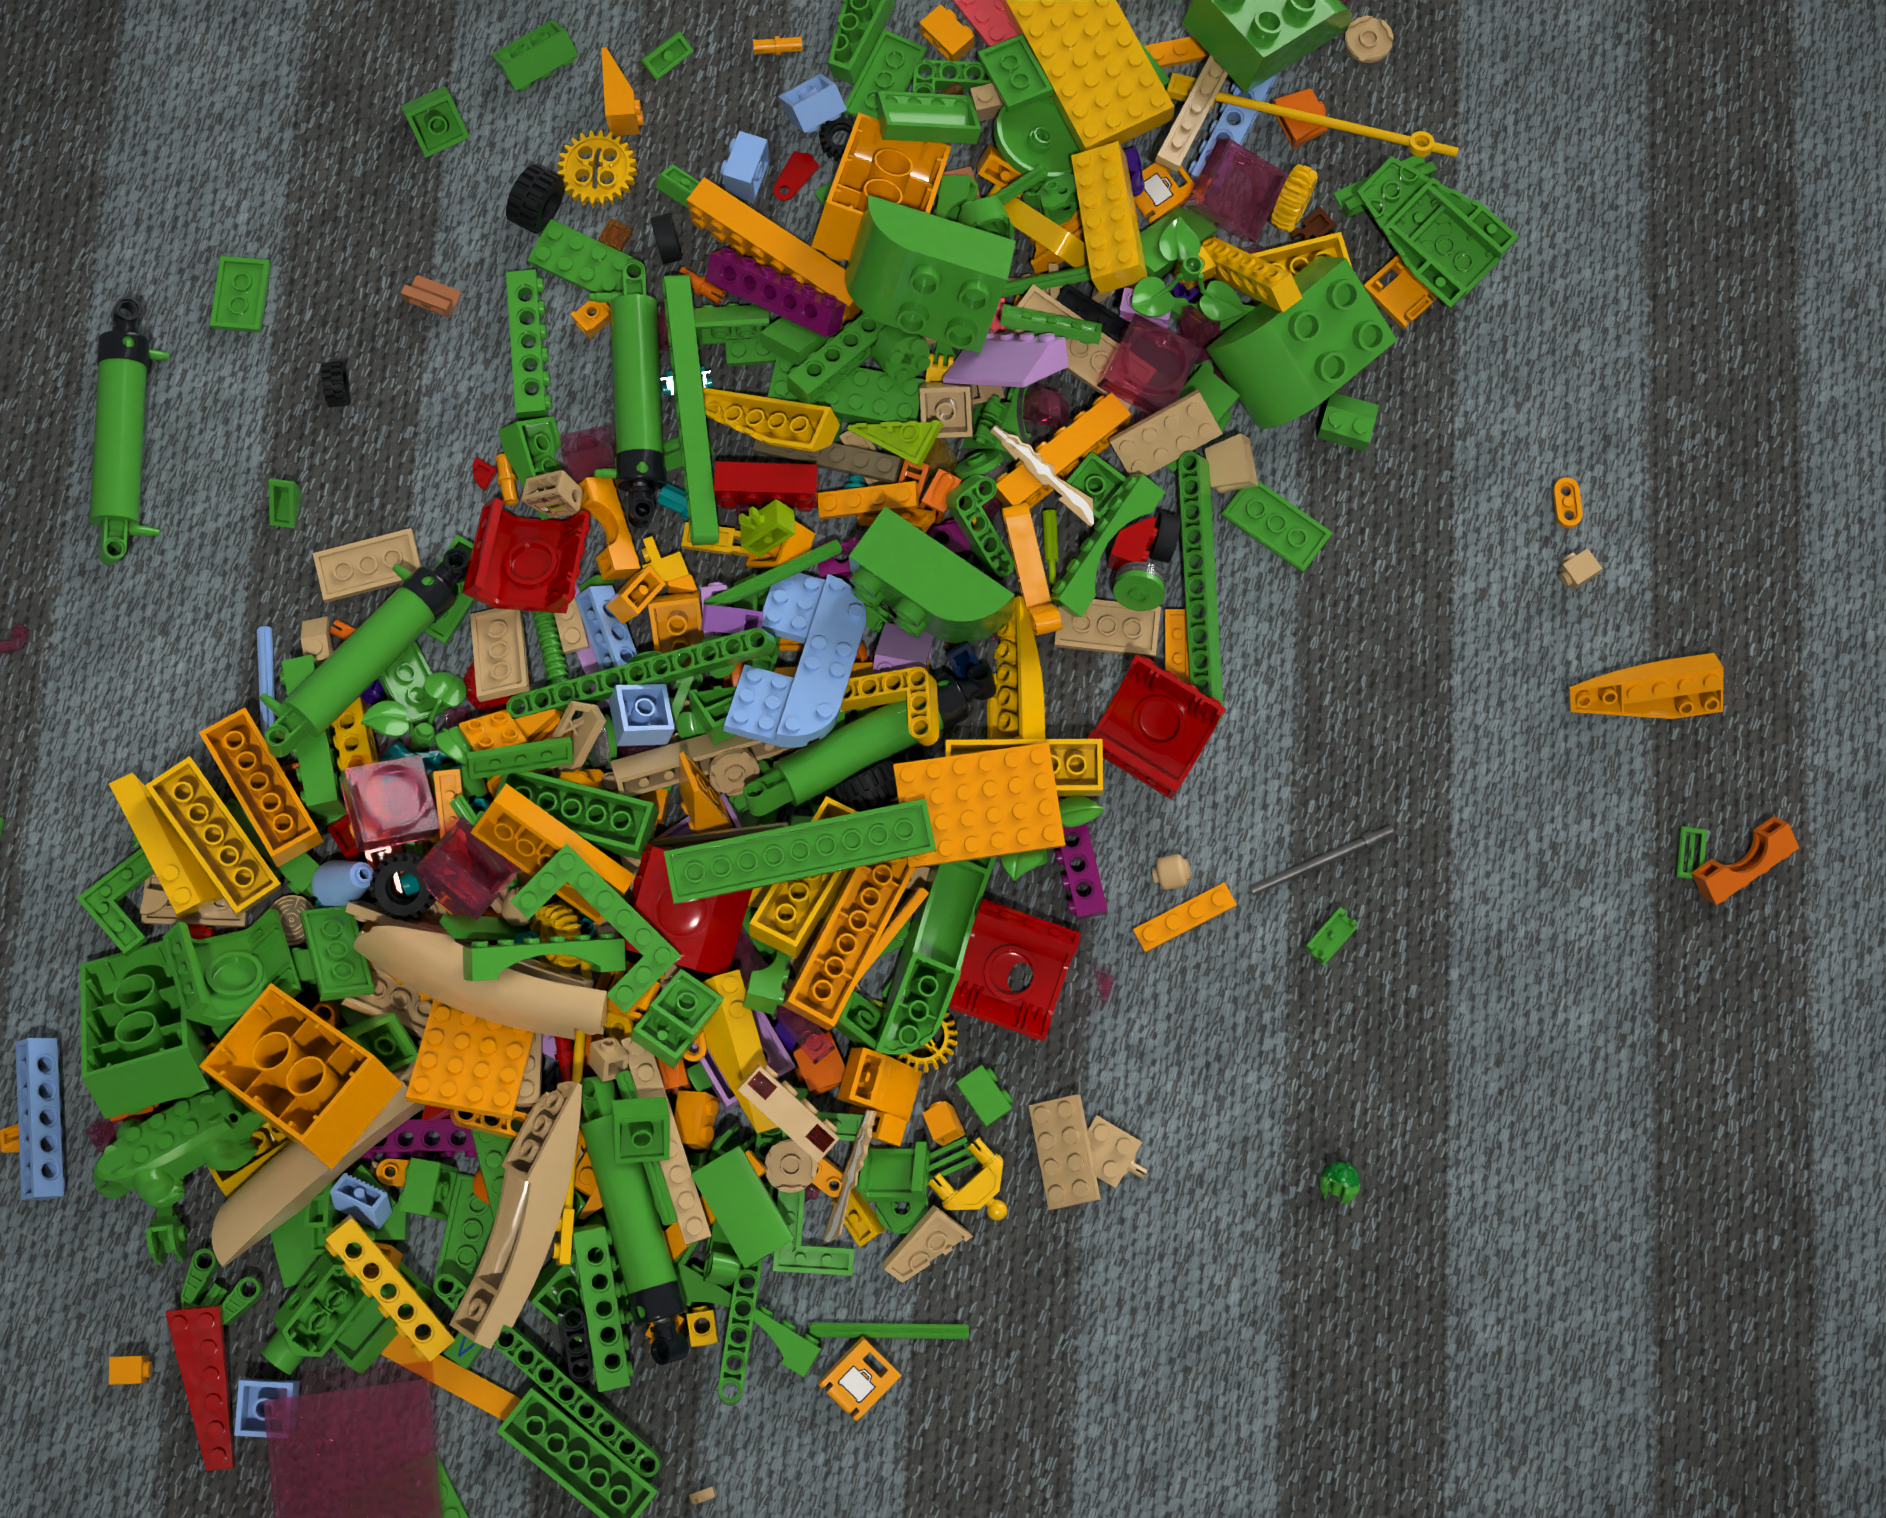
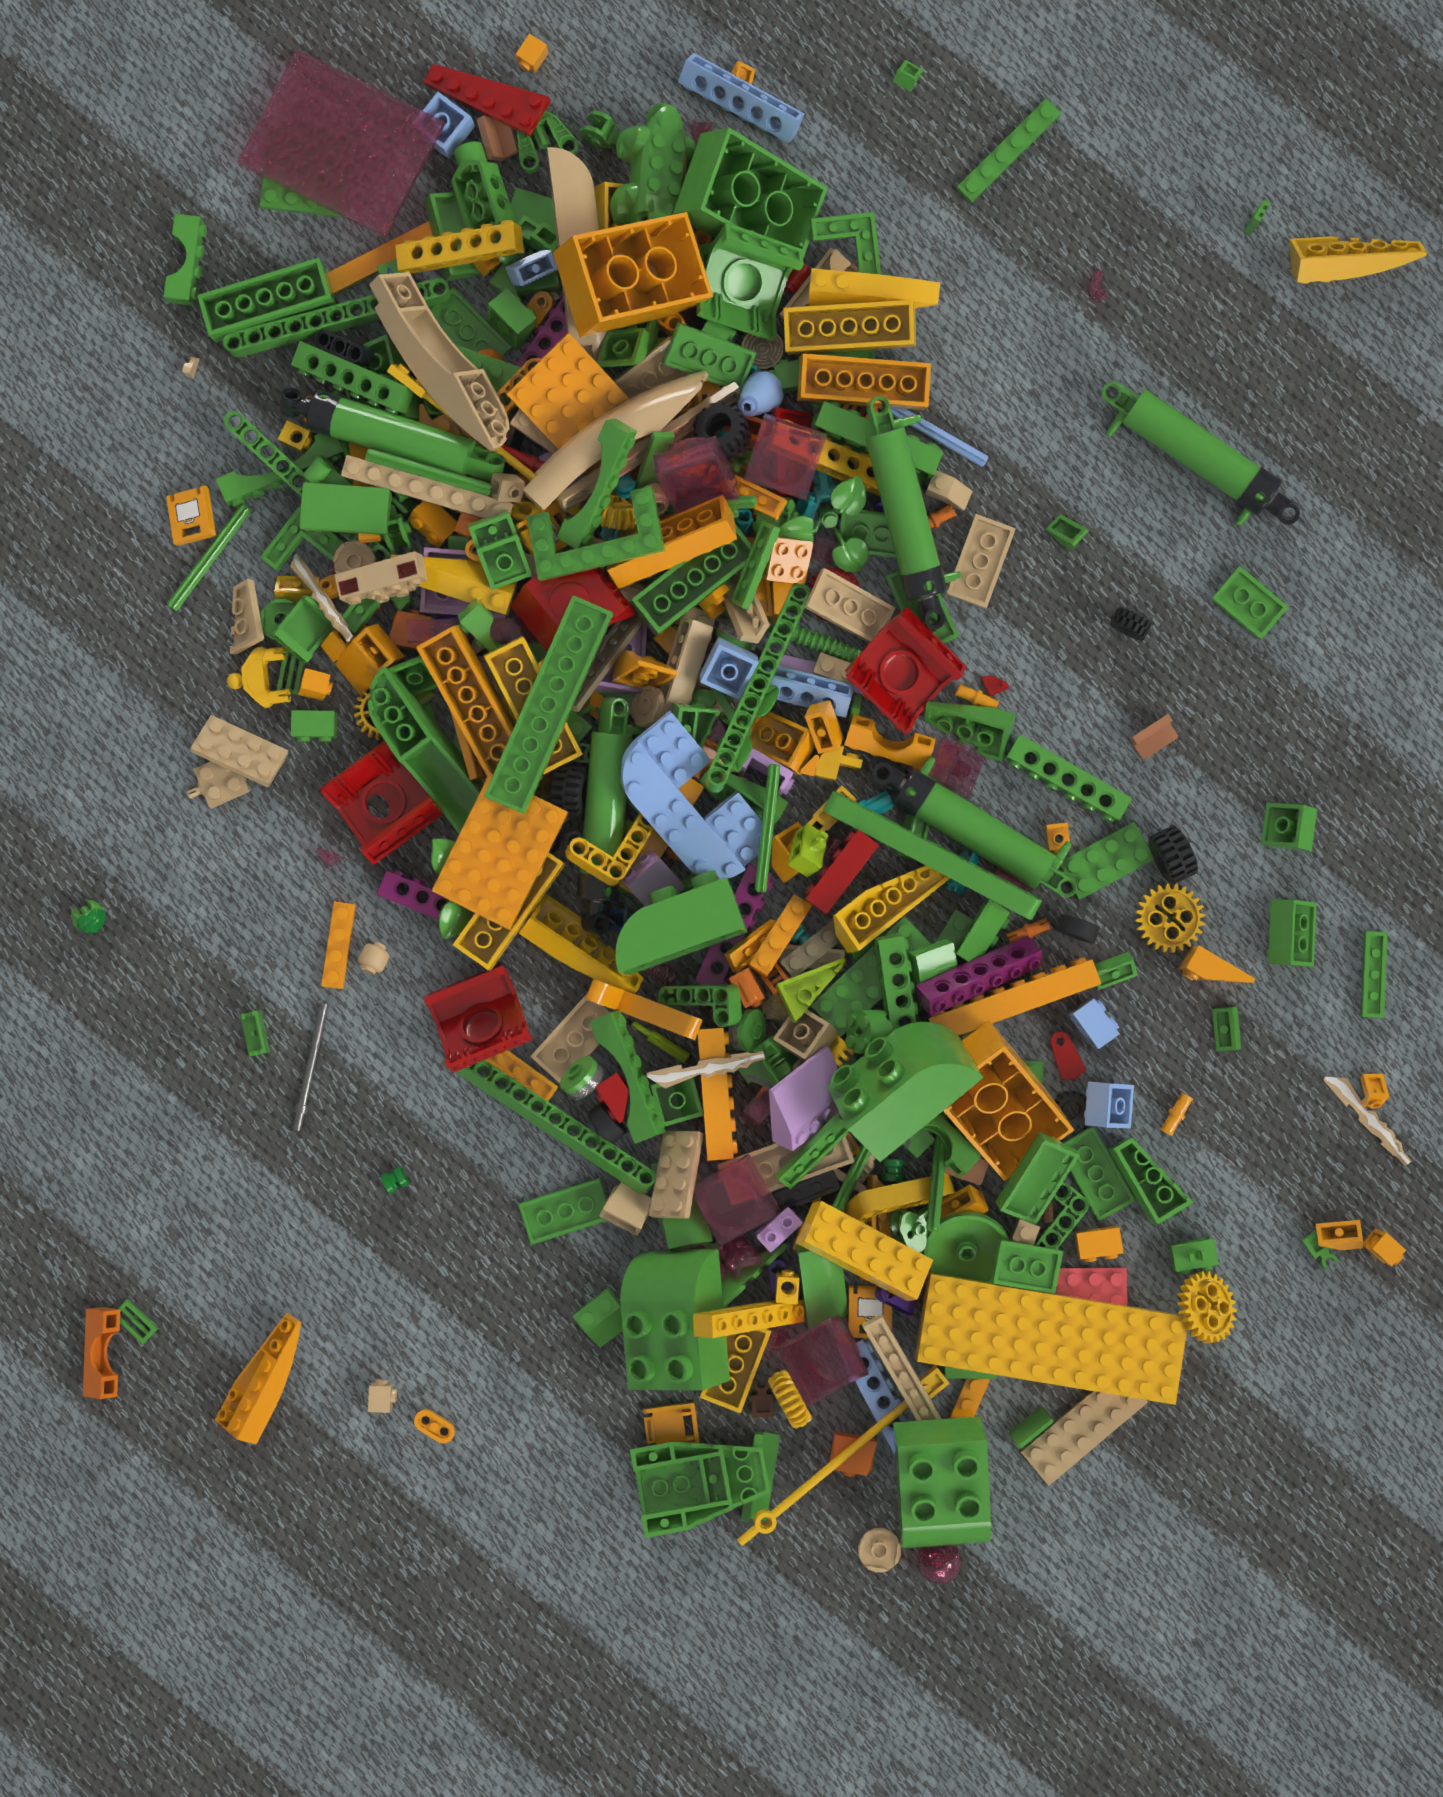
camera: 125 degrees right, 10 degrees up
tan torso [521,470,583,518] -> none
clear orange plate [598,218,633,252] -> none
bright green slope [612,1097,669,1164] -> none
medium lavender slope [701,604,764,638] -> none
bright green brick [957,195,1014,239] -> none
bright green plant [1131,217,1244,322] -> none
none -> green wheel [380,1165,410,1194]
none -> nougat panel [476,116,519,162]
none -> green wheel [882,1158,904,1181]

